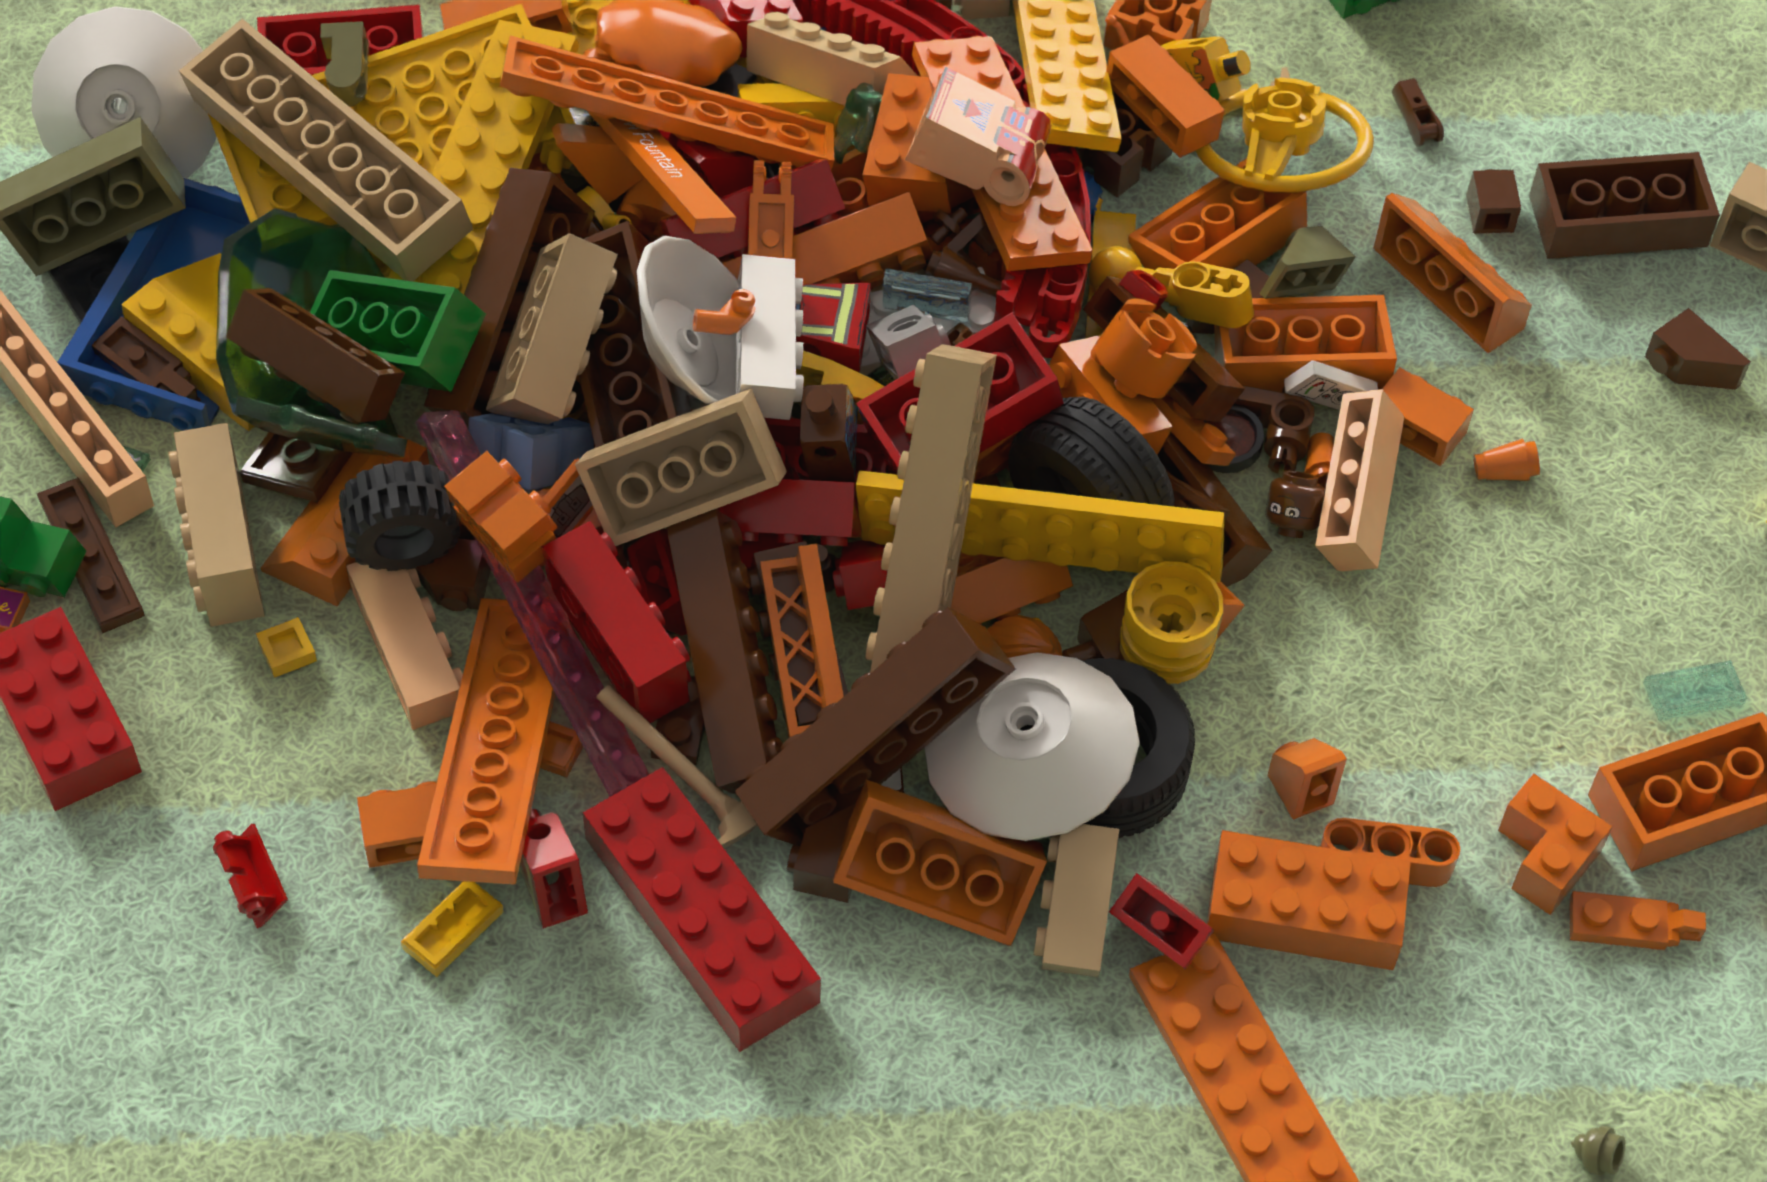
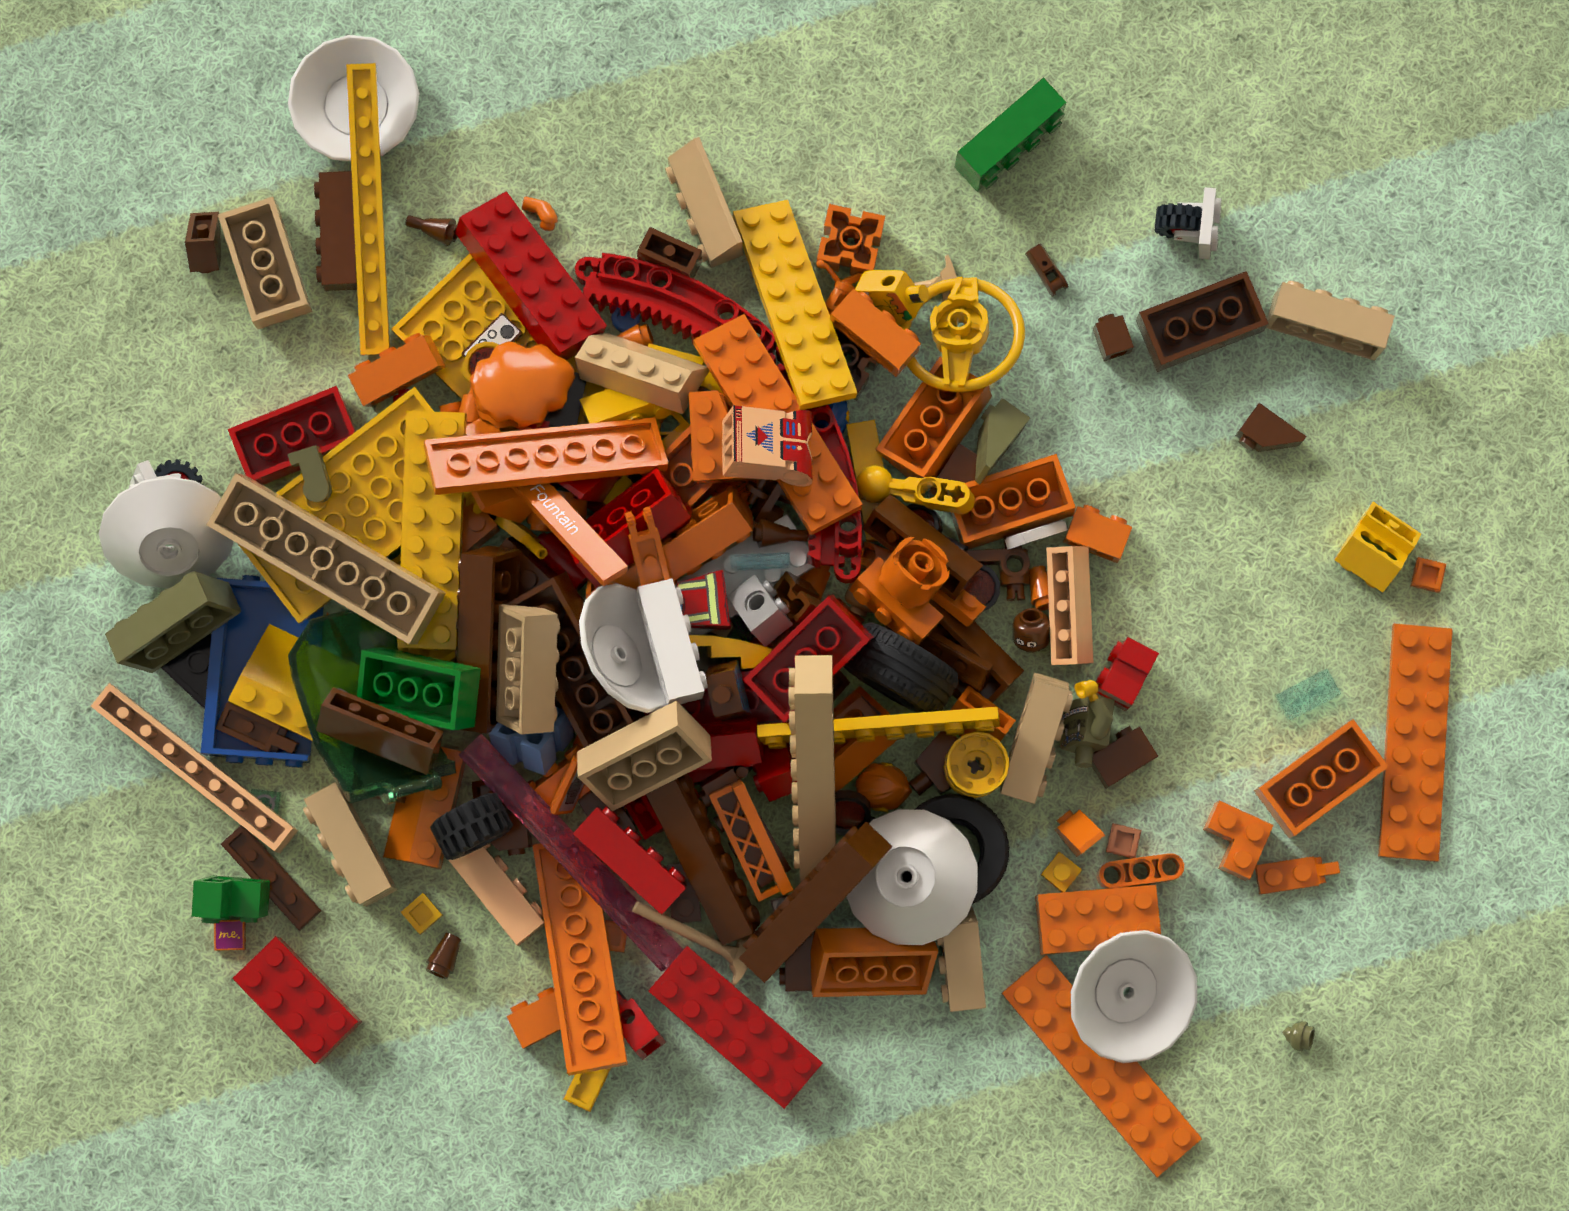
camera: 15 degrees left, 25 degrees up
red hinge [213,823,288,928] -> none
orange brick [444,451,558,583] -> none
orange arm [693,289,756,335] -> none
plate [834,83,881,165] -> none
red slope [1109,873,1214,969] -> none
red tile [1119,270,1168,310] -> none
orange slope [1373,193,1532,353] -> none
orange cone [1473,438,1540,481] -> none
none -> reddish brown cone [426,933,461,979]
none -> tan brick [1000,672,1073,804]
none -> yellow plate [1040,851,1082,892]
none -> olive torso [1060,680,1115,768]
none -> white dish [1071,930,1197,1063]
none -> reddish brown brick [1092,726,1158,789]
none -> red brick [1095,637,1159,711]
none -> nougat tile [1106,823,1142,859]
none -> plate [1154,187,1221,260]

